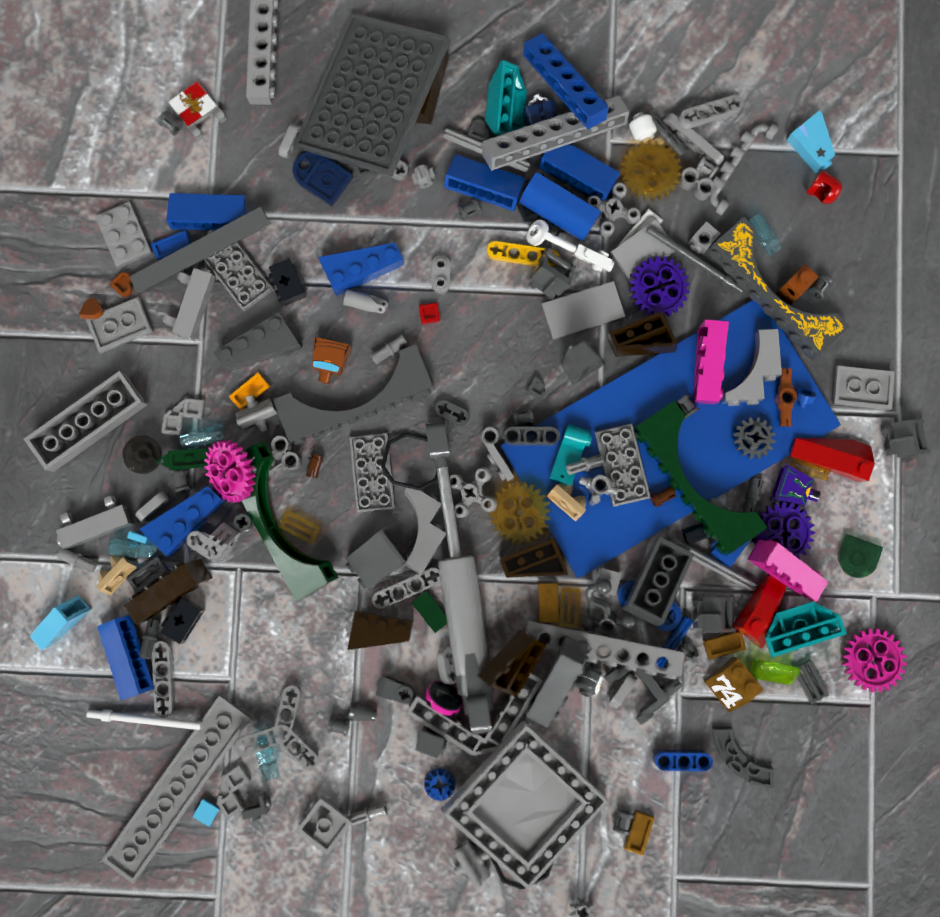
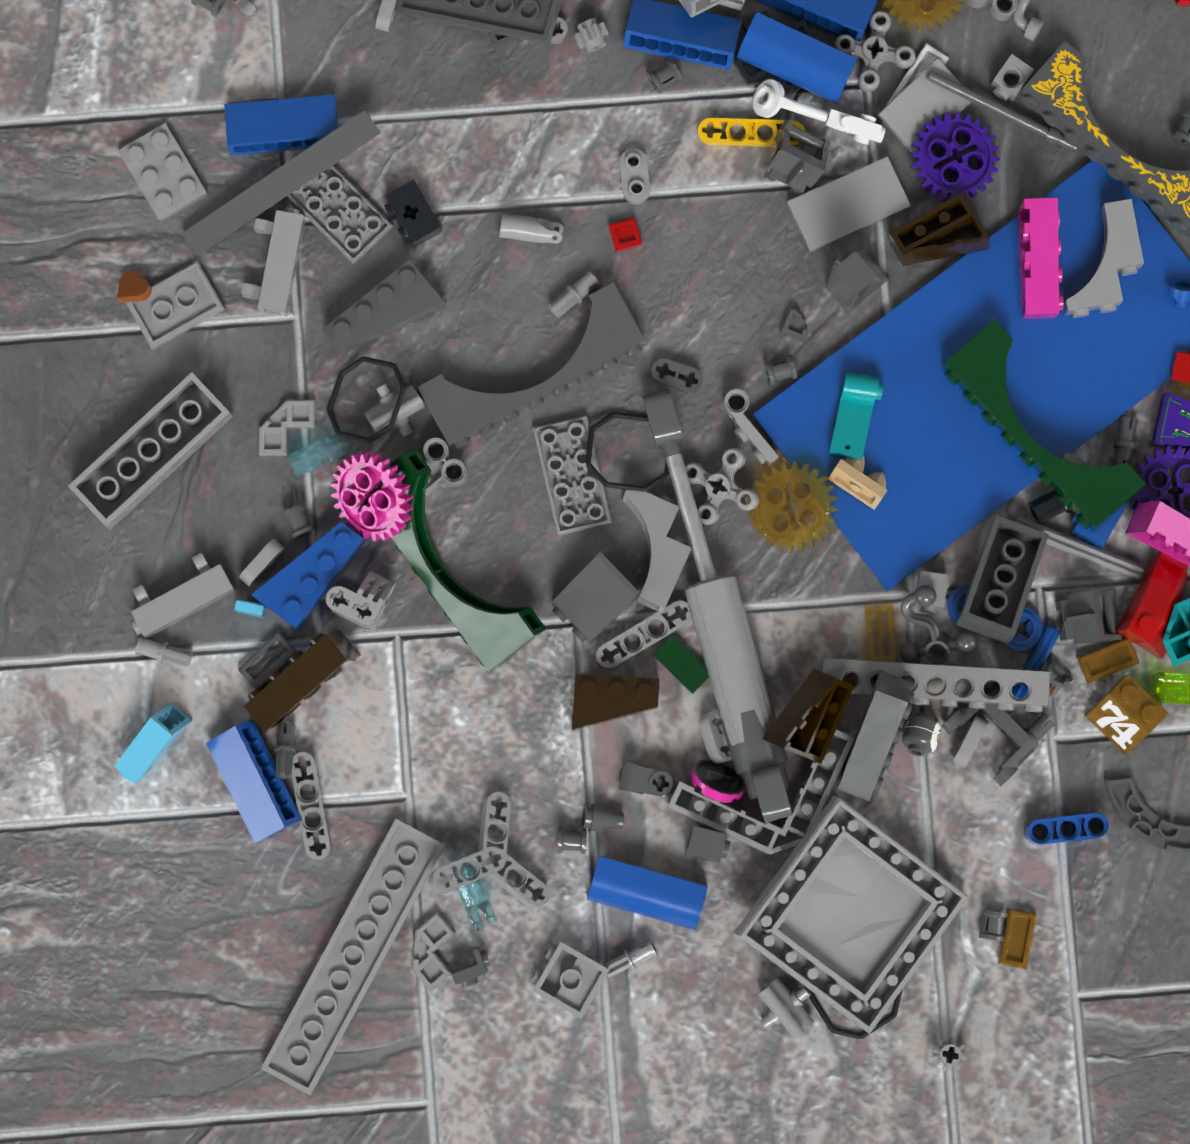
camera: 10 degrees left, 0 degrees up
white bar [87,709,202,730] -> none
tan tile [96,554,138,596] -> none
clear light blue piece [108,538,156,558] -> none
dark orange tile [109,272,133,298] -> none
clear smoke cone [122,436,162,474] -> none
blue tile [151,230,192,261] -> none
dark green plate [156,448,209,470] -> none
black brick [160,598,205,644] -> none
medium azure tile [193,798,220,827] -> none
light orange tile [229,372,270,410] -> none
dark grey bush [233,514,254,532] -> none
clear yellow tile [278,510,322,545] -> none
dark blue tile [293,152,353,207] -> none
reddish brown pin [305,454,324,479] -> none
dark orange torso [312,337,352,384] -> none
blue wedge [318,243,404,297] -> none
blue gear [424,768,456,801] -> none
dark brown wedge [499,538,569,578] -> none
dark grey beam [503,427,560,446] -> none
pearl gold tile [538,583,559,623] -> none
light grey axle [566,454,604,475] -> none
light grey pin [579,475,619,506] -> none
light grey tile [594,423,650,507] -> none
reddish brown pin [650,486,676,507] -> none
dark grey bush [676,394,699,419] -> none
dark grey gear [732,417,776,459] -> none
clear light blue piece [748,213,781,256] -> none
dark orange pin [775,368,797,427] -> none
dark orange torso [776,264,819,305] -> none
none -> black piece [327,356,406,443]
none -> blue brick [587,856,708,930]

